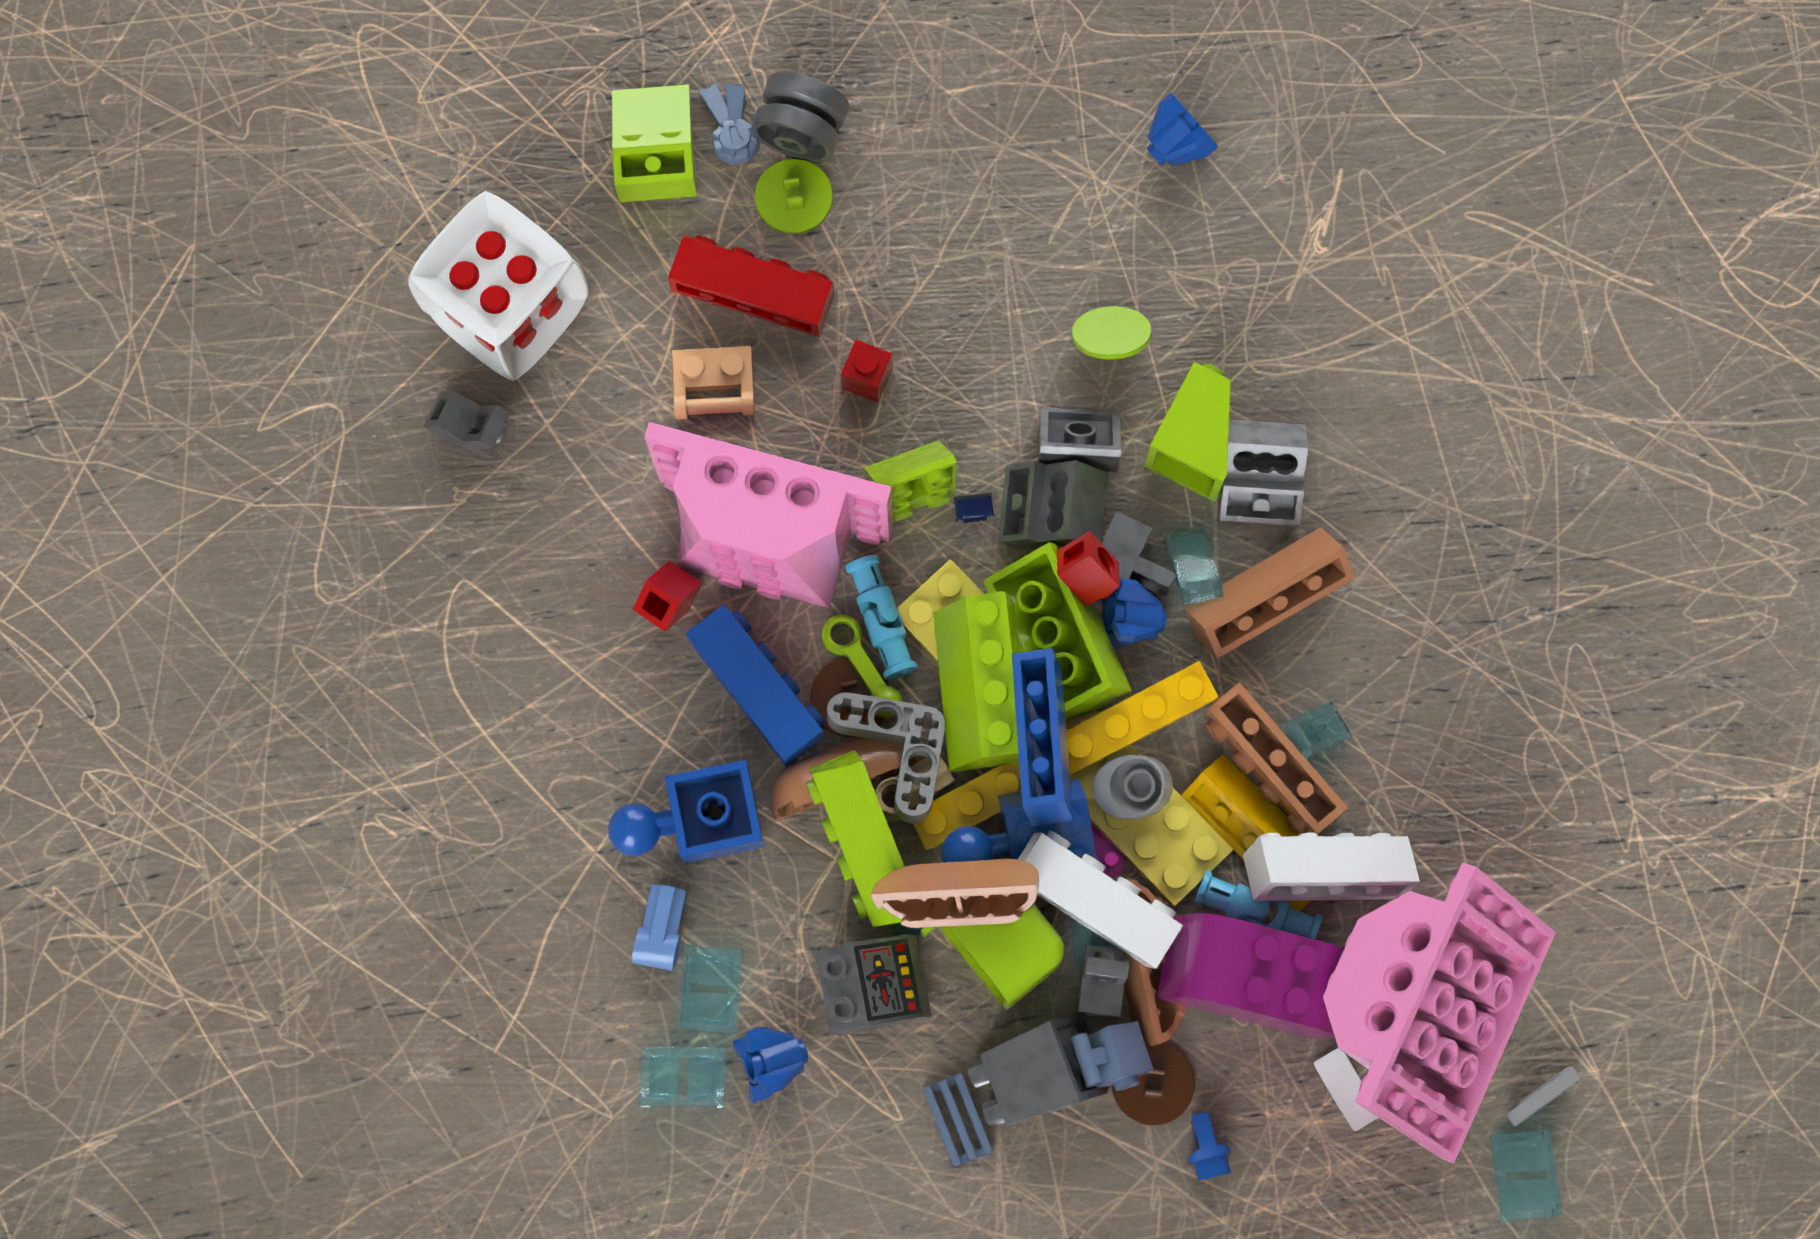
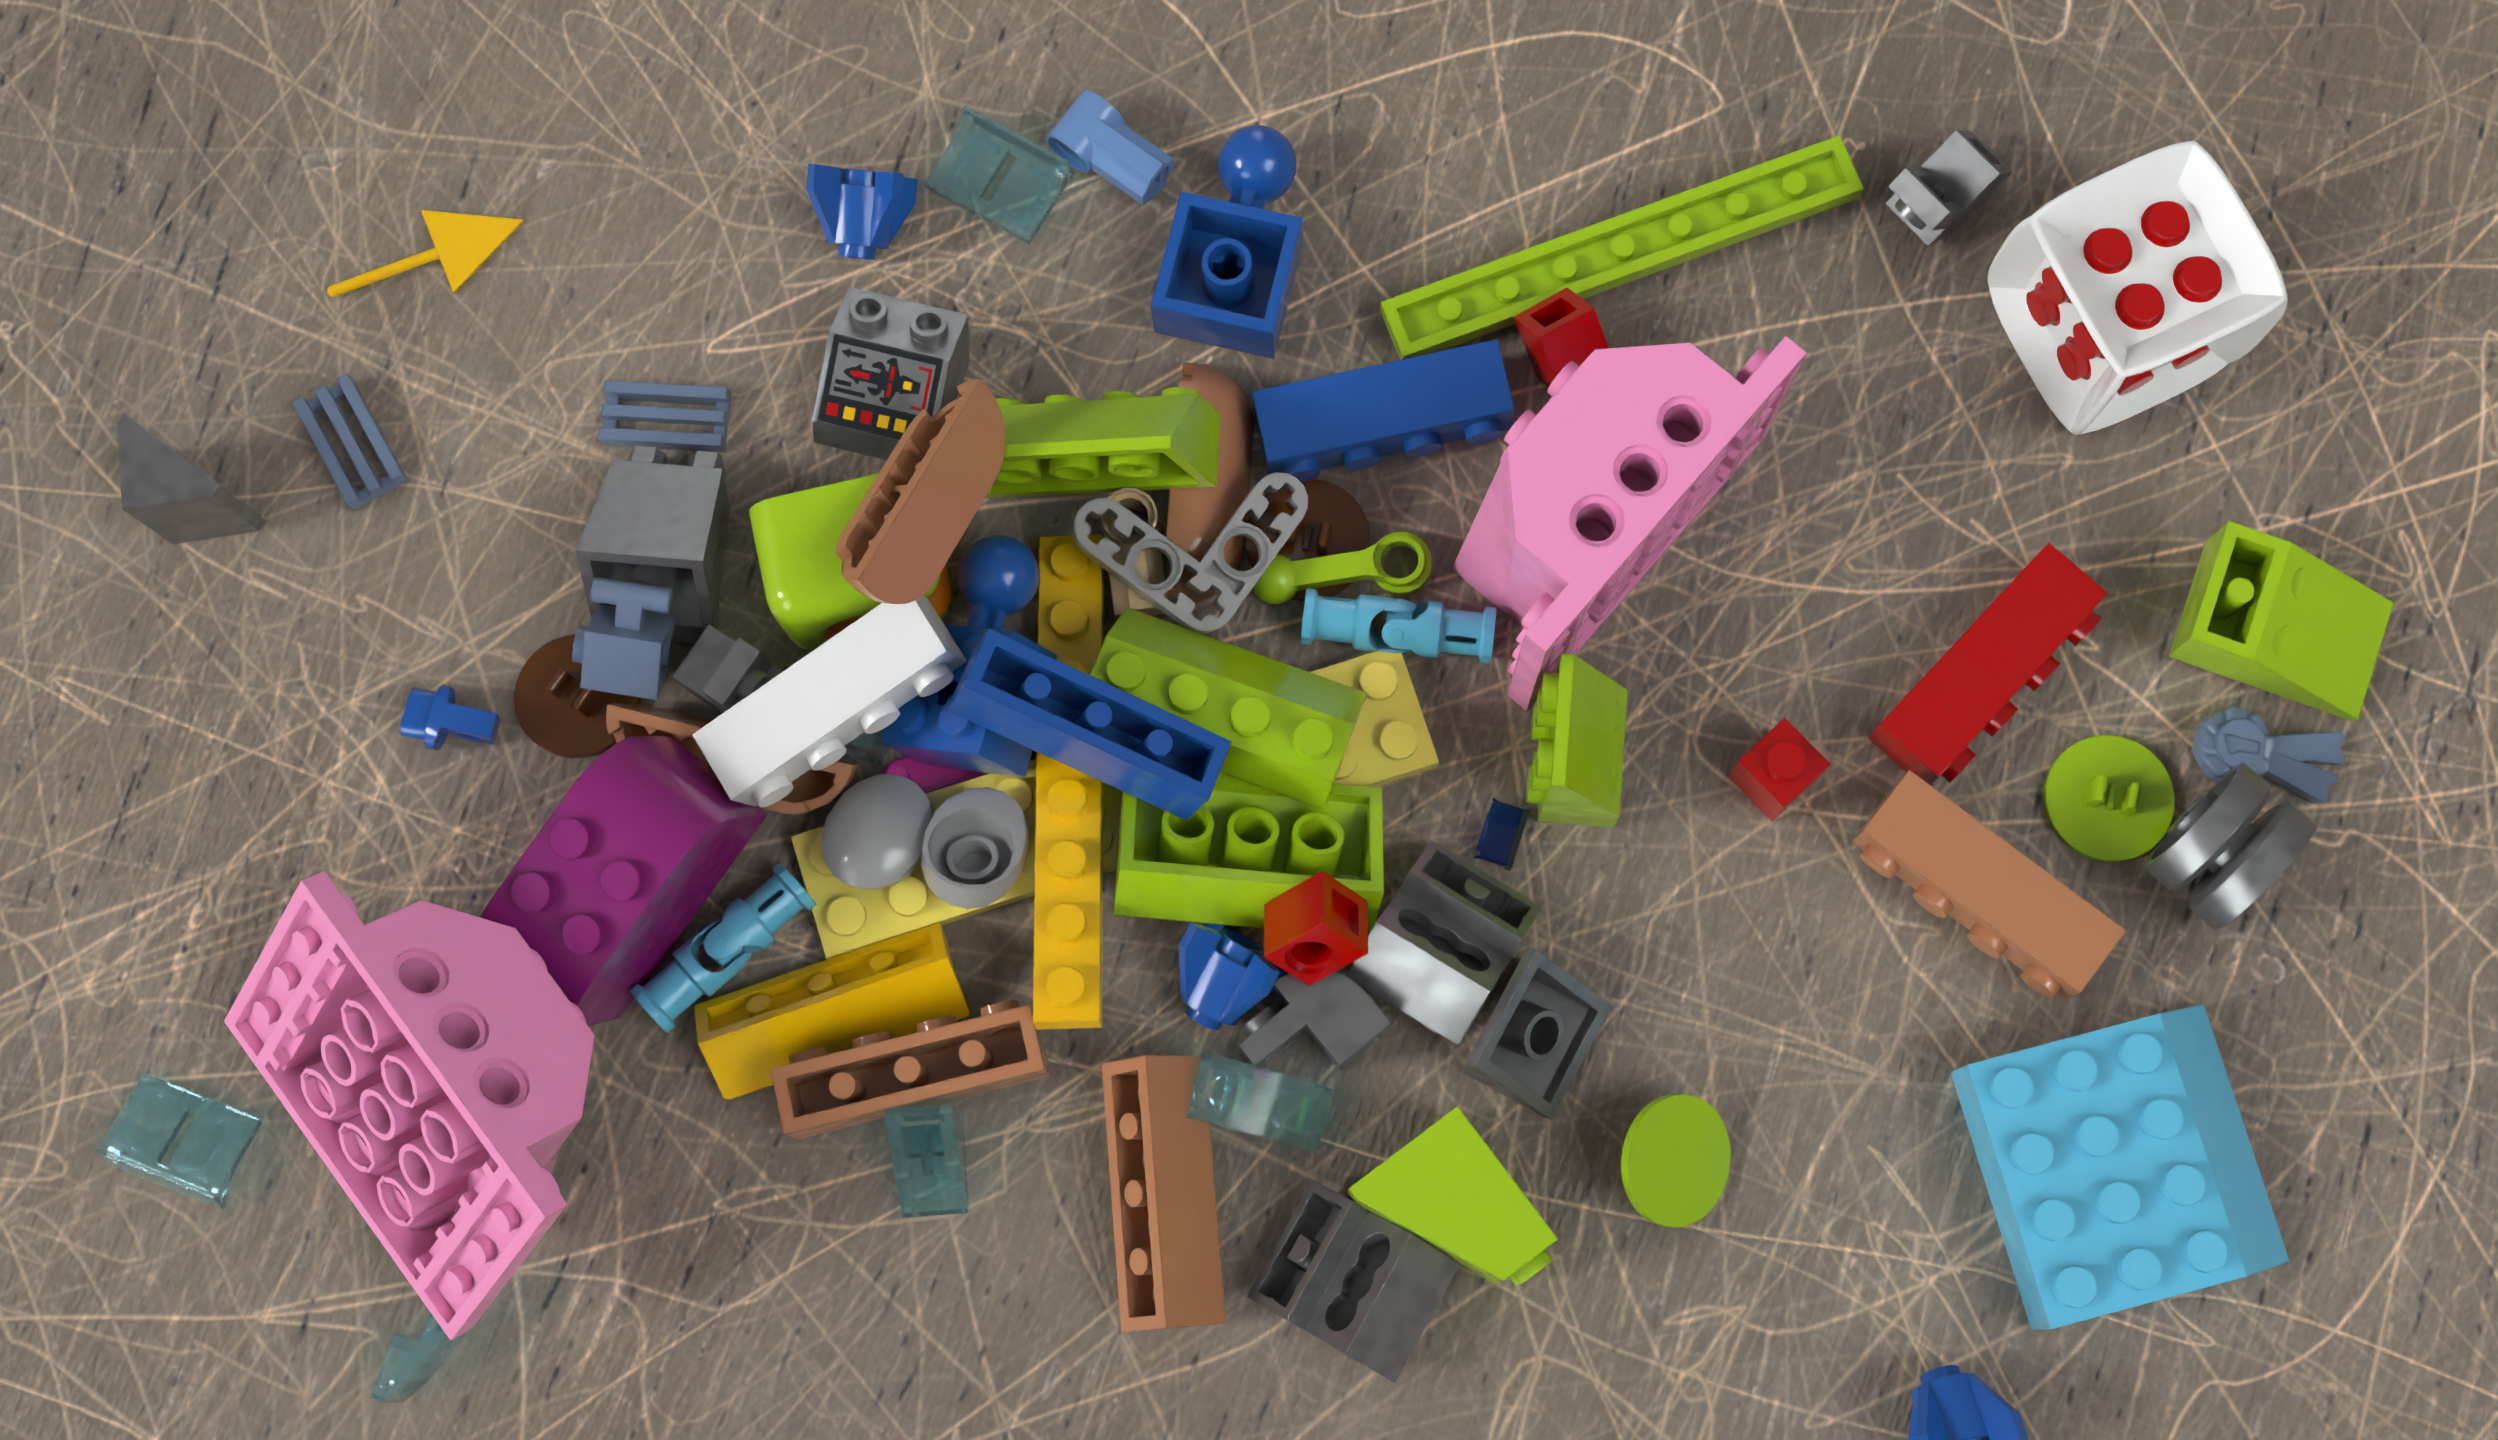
camera: 120 degrees right, 0 degrees up
clear light blue piece [639,1047,726,1107] -> none
light nougat plate [672,346,755,420] -> none
white brick [1243,833,1420,901] -> none
light grey tile [1506,1066,1582,1127] -> none
none -> clear light blue slope [370,1312,465,1403]
none -> light grey hat [821,774,933,889]
none -> lime plate [1380,135,1864,360]
none -> nougat brick [1851,770,2126,1001]
none -> medium azure slope [1951,1004,2290,1330]

